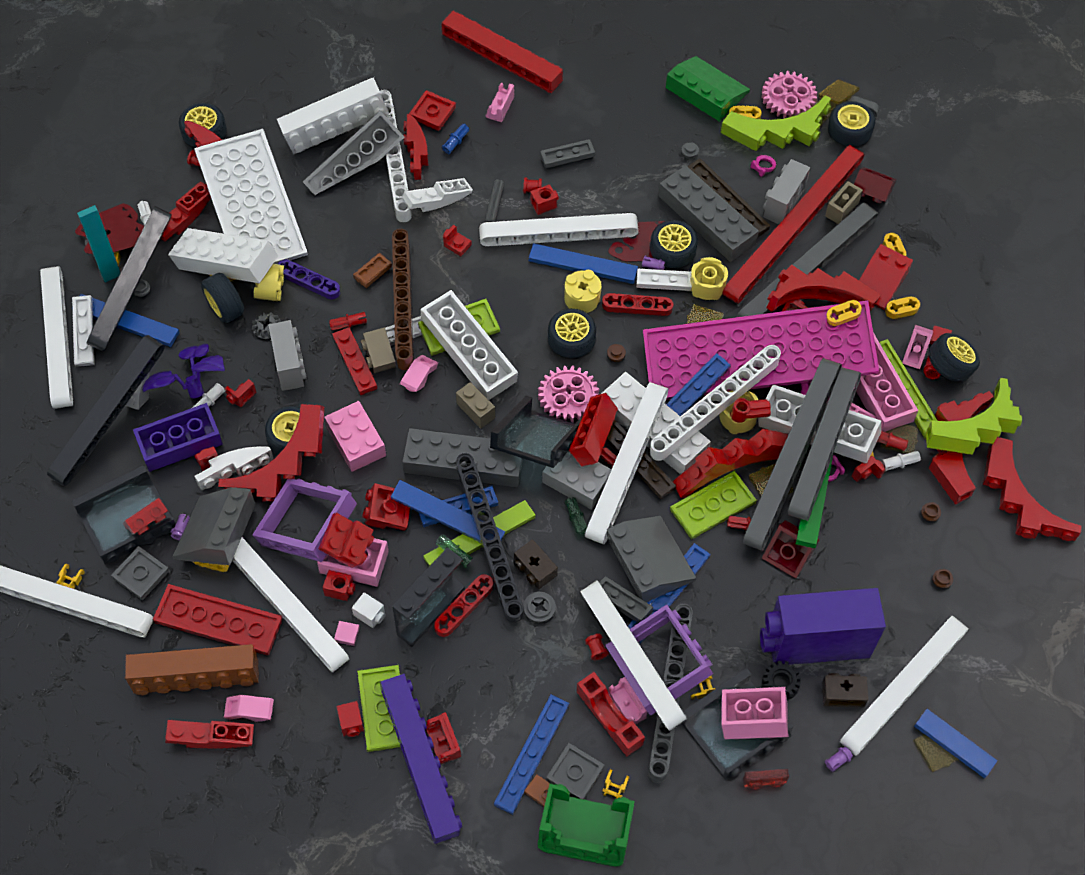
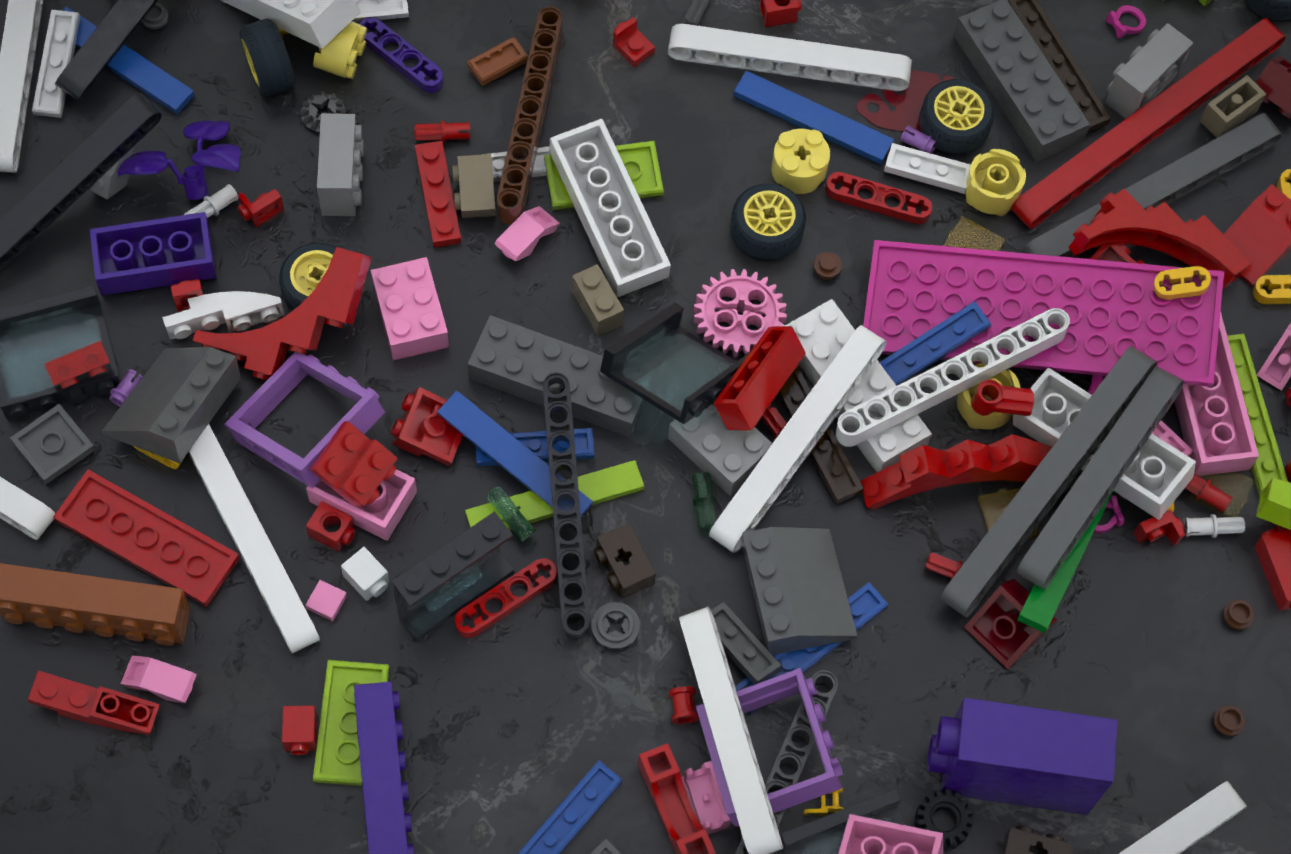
camera: 10 degrees right, 5 degrees up
red hinge [426,712,461,765] -> none
lime tile [670,471,757,540] -> none

